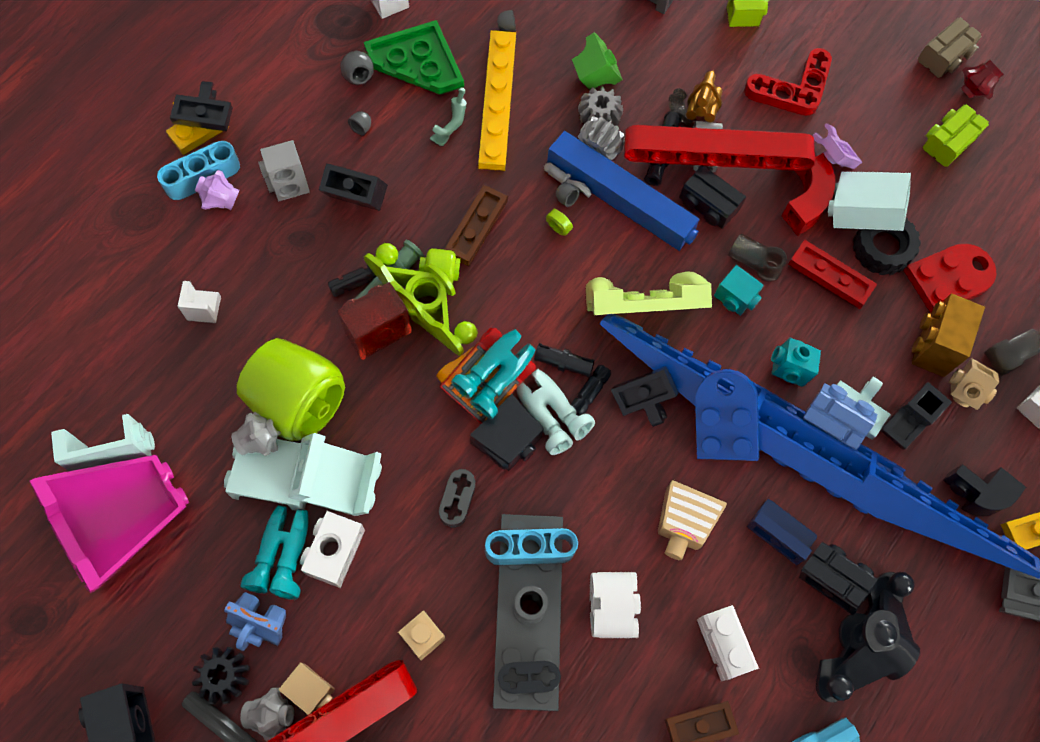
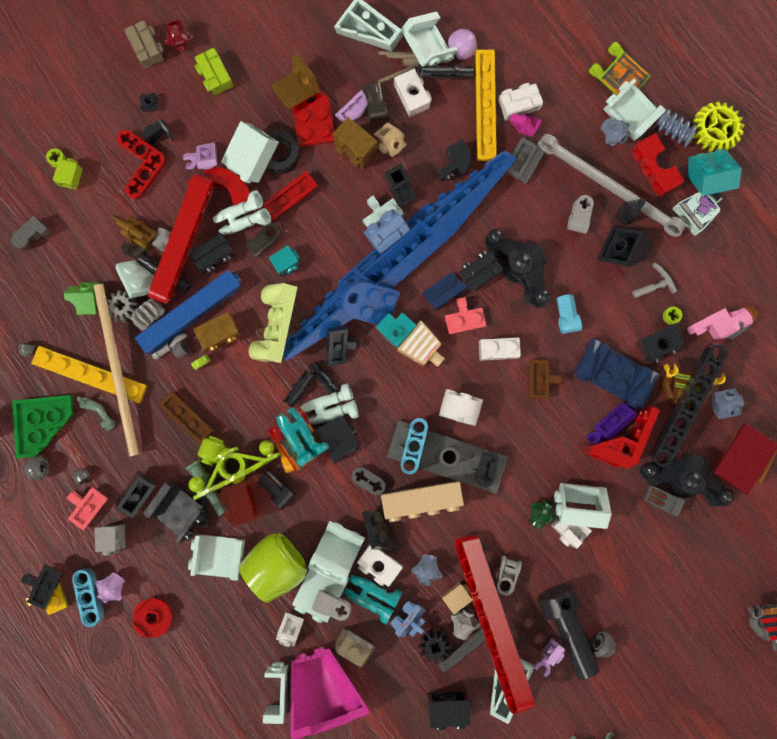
camera: 75 degrees left, 15 degrees up
white panel [178,281,221,323] -> none
light grey rock [231,412,281,456] -> none
tan brick [398,610,446,661] -> none
teal brick [771,337,821,387] -> none
none -> coral plate [66,487,109,531]
none -> tan piece [93,284,139,457]
none -> light aqua wing [116,260,154,298]
none -> red plate [132,597,174,638]
none -> black plate [139,93,159,112]
none -> black plate [142,120,174,145]
none -> black panel [143,481,208,543]
none -> light aqua panel [188,534,245,581]
none -> pearl gold brick [193,312,241,353]
none -> light aqua piece [213,191,271,235]
none -> black piece [256,470,296,510]
none -> pearl gold bracket [271,54,320,110]
none -> white bracket [276,613,304,647]
none -> light grey piece [311,590,351,621]
none -> dark tan torso [334,628,376,667]
none -> lavender tile [335,90,367,121]
none -> black wing [362,510,402,551]
none -> teal brick [376,313,417,348]
none -> tan brick [381,481,464,522]
none -> sand blue rock [411,555,442,586]
none -> coral plate [445,297,486,334]
none -> light grey piece [567,195,594,234]

